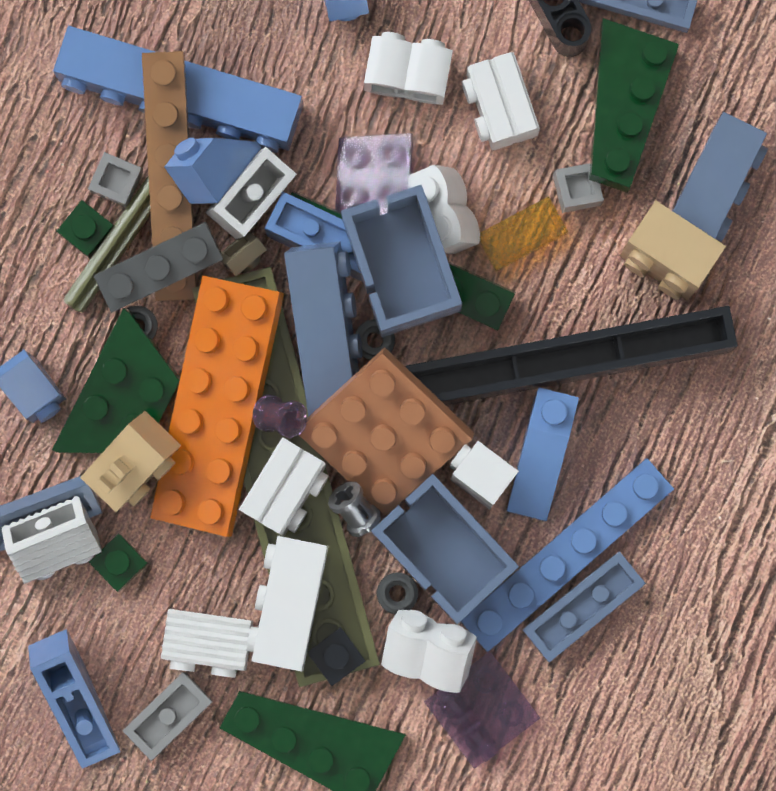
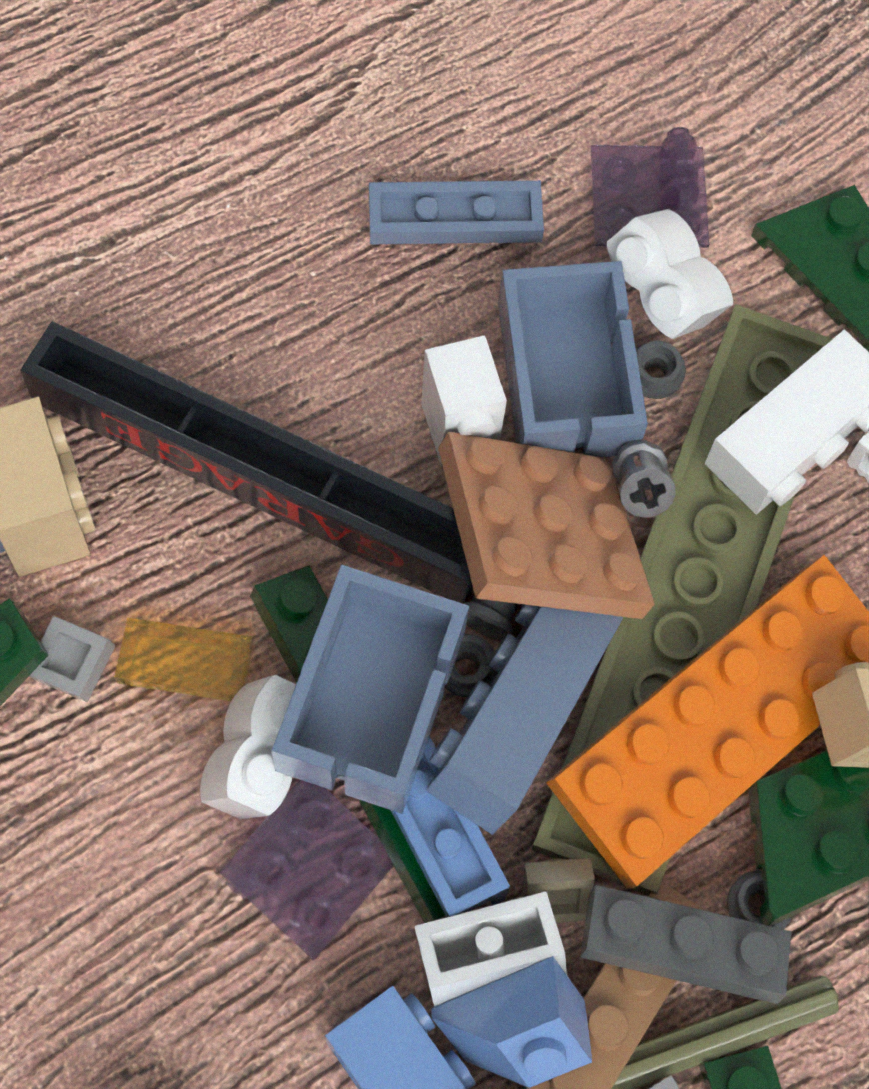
camera: 150 degrees left, 15 degrees down
white brick [239,437,329,537] -> none
clear purple bush [253,395,307,438] -> none
black plate [307,627,366,686] -> none
white brick [363,32,453,105] -> none
medium blue plate [460,458,674,652] -> none
white brick [462,52,540,150] -> none
medium blue slope [506,387,579,521] -> none

